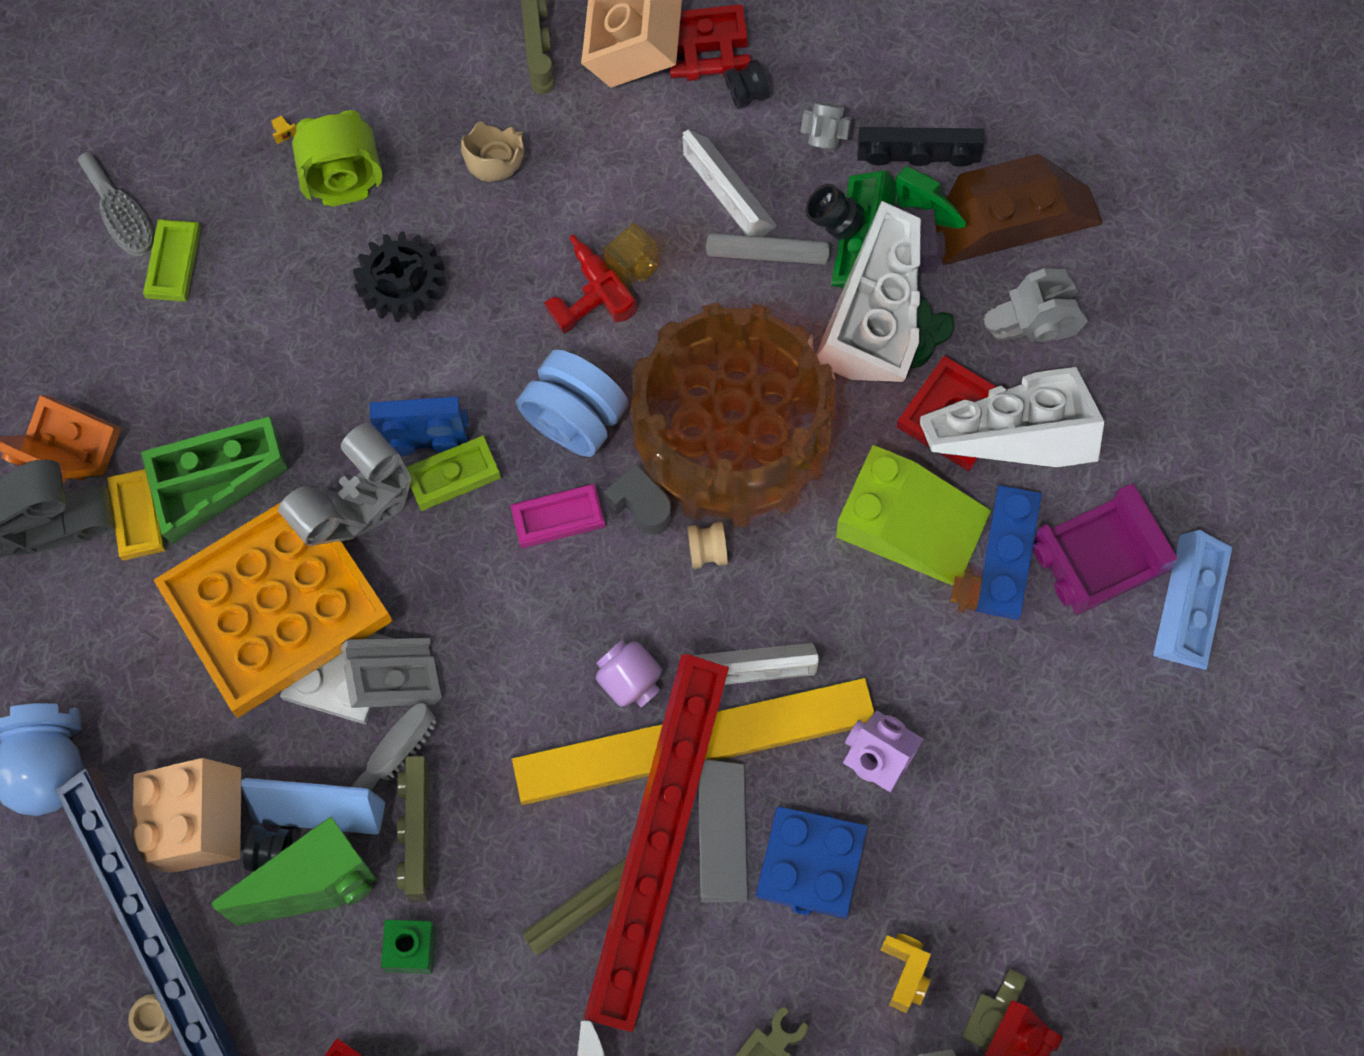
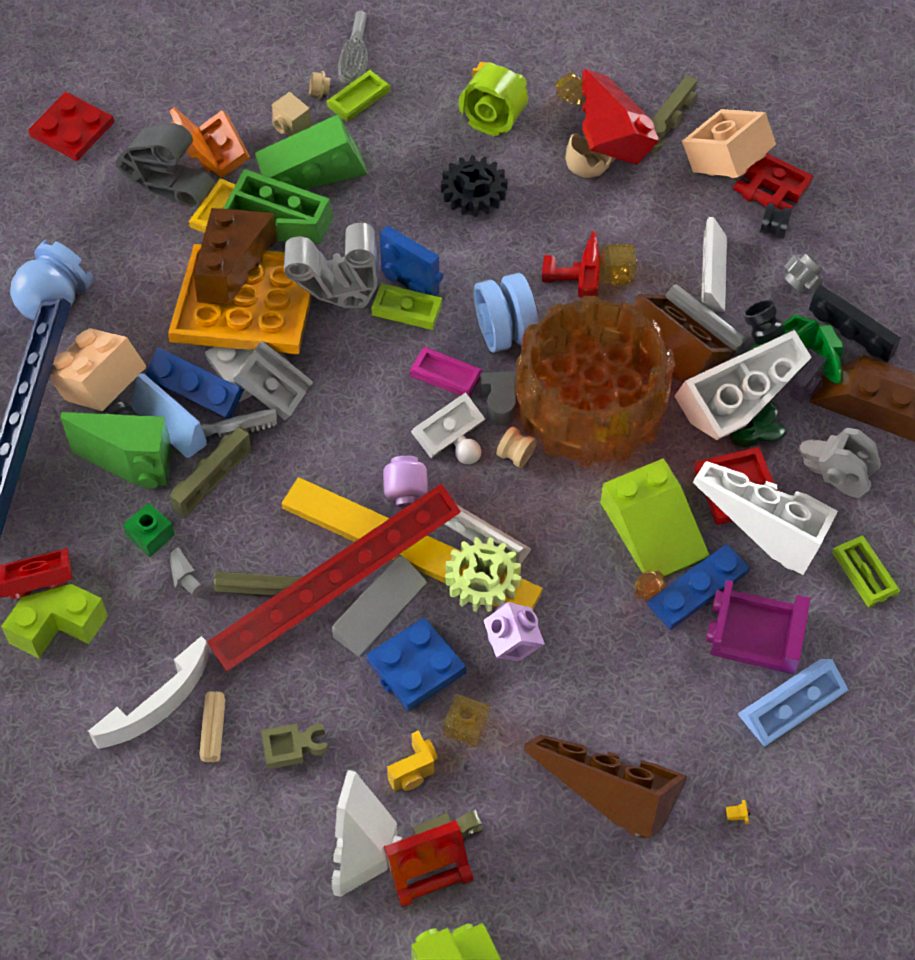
camera: 35 degrees right, 10 degrees down
none -> blue plate [145,347,245,418]
none -> light grey bar [169,547,203,596]
none -> reddish brown wedge [194,208,277,305]
none -> bright green wedge [255,114,368,189]
none -> tan plate [272,92,311,136]
none -> tan plate [309,71,330,100]
none -> white plate [411,392,485,464]
none -> clear yellow plate [443,694,490,747]
none -> yellowish green gear [445,537,521,612]
none -> reddish brown wedge [524,735,687,838]
none -> clear yellow plate [555,72,583,104]
none -> red wedge [582,68,659,165]
none -> reddish brown slope [618,294,737,383]
none -> yellow piece [726,800,750,824]
none -> lime tile [832,535,900,608]

